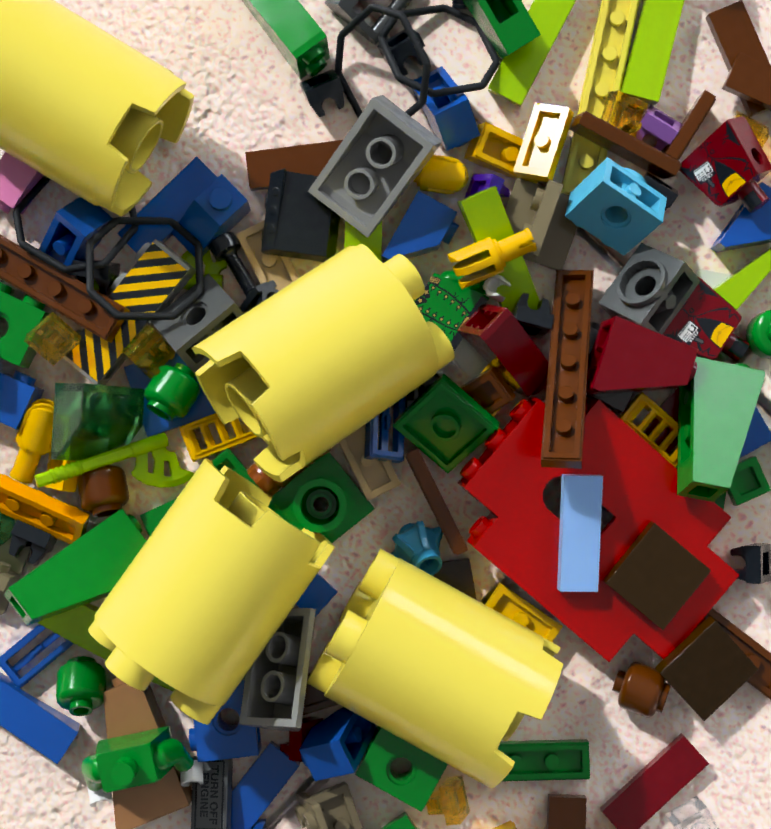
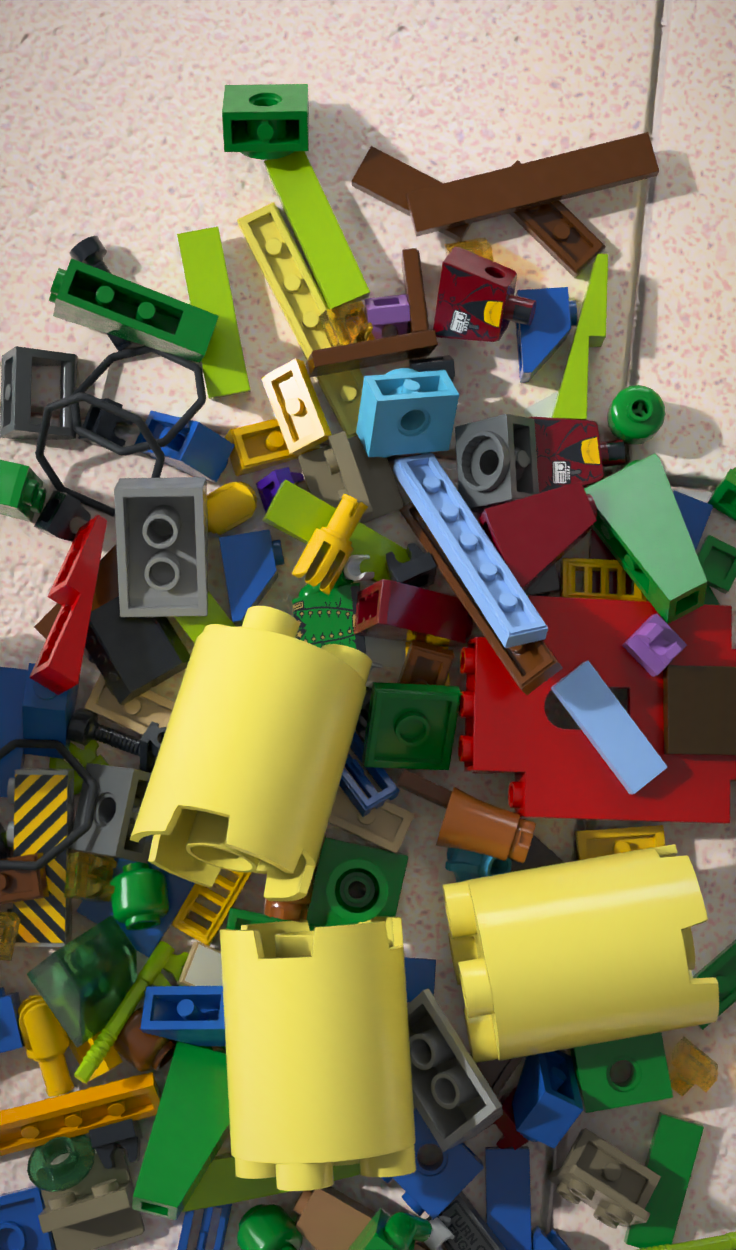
camera: 35 degrees left, 5 degrees down
none -> red slope [29,515,107,695]
none -> slope [140,986,226,1046]
none -> white tile [177,941,223,986]
none -> light blue tile [392,453,548,648]
none -> dark orange plant [436,787,536,863]
none -> medium lavender tile [622,613,687,677]

